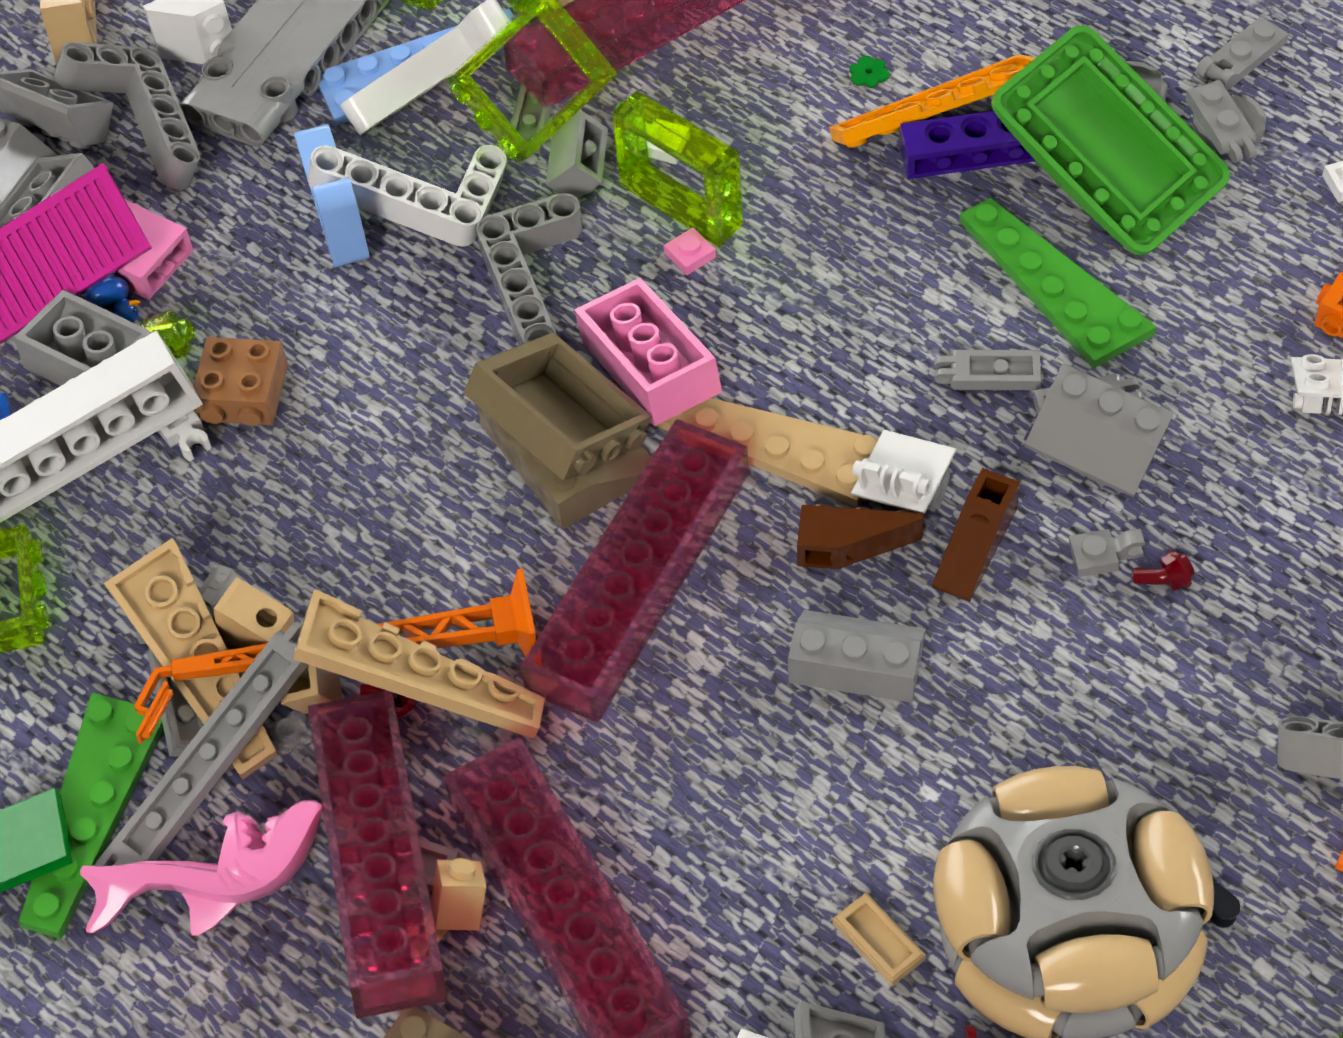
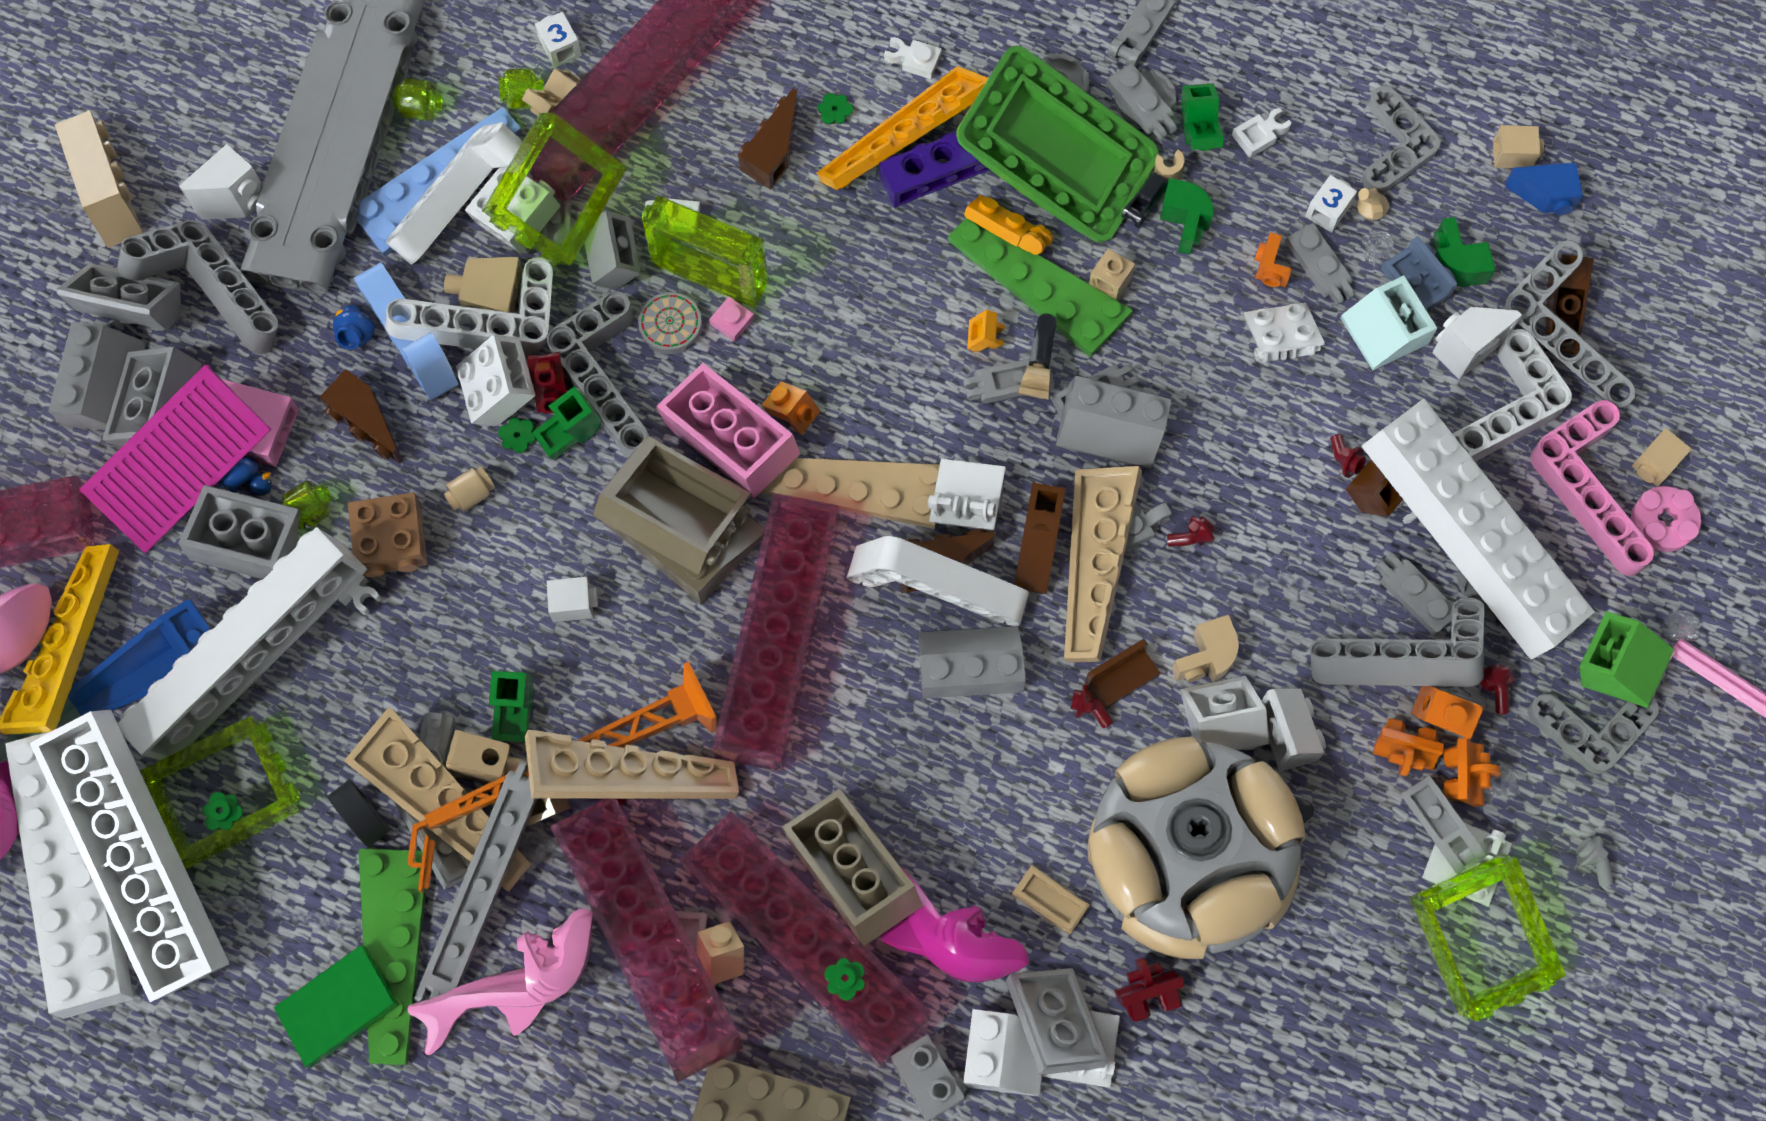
camera: 20 degrees left, 15 degrees up
none -> reddish brown slope [319,369,403,464]
none -> black tyre [328,779,390,847]
none -> blue animal [332,305,375,350]
none -> tan brick [443,466,495,512]
none -> tan torso [444,257,523,313]
none -> white brick [456,335,536,426]
none -> brick [465,165,560,255]
none -> green brick [489,671,534,742]
none -> green plant [498,418,535,453]
none -> dark red hips [527,351,568,414]
none -> green brick [532,386,601,460]
none -> white brick [547,577,598,622]
none -> light grey tile [638,292,702,354]
none -> reddish brown slope [738,88,798,190]
none -> orange bracket [761,381,820,434]
none -> dark tan brick [782,788,923,946]
none -> green plant [824,958,865,1001]
none -> white beam [847,536,1029,626]
none -> dark pink piece [880,866,1029,983]
none -> white plate [884,37,942,79]
none -> light orange hinge [964,195,1054,255]
none -> light orange tile [967,309,1005,352]
none -> piece [1018,313,1057,400]
none -> tan wing [1064,466,1142,663]
none -> dark red plate [1070,684,1114,728]
none -> reddish brown panel [1085,639,1161,709]
none -> tan brick [1089,248,1135,301]
none -> black piece [1121,150,1184,228]
none -> green brick [1160,178,1213,255]
none -> tan brick [1171,615,1239,683]
none -> white slope [1180,676,1269,750]
none -> green brick [1182,83,1224,151]
none -> white slope [1261,689,1326,772]

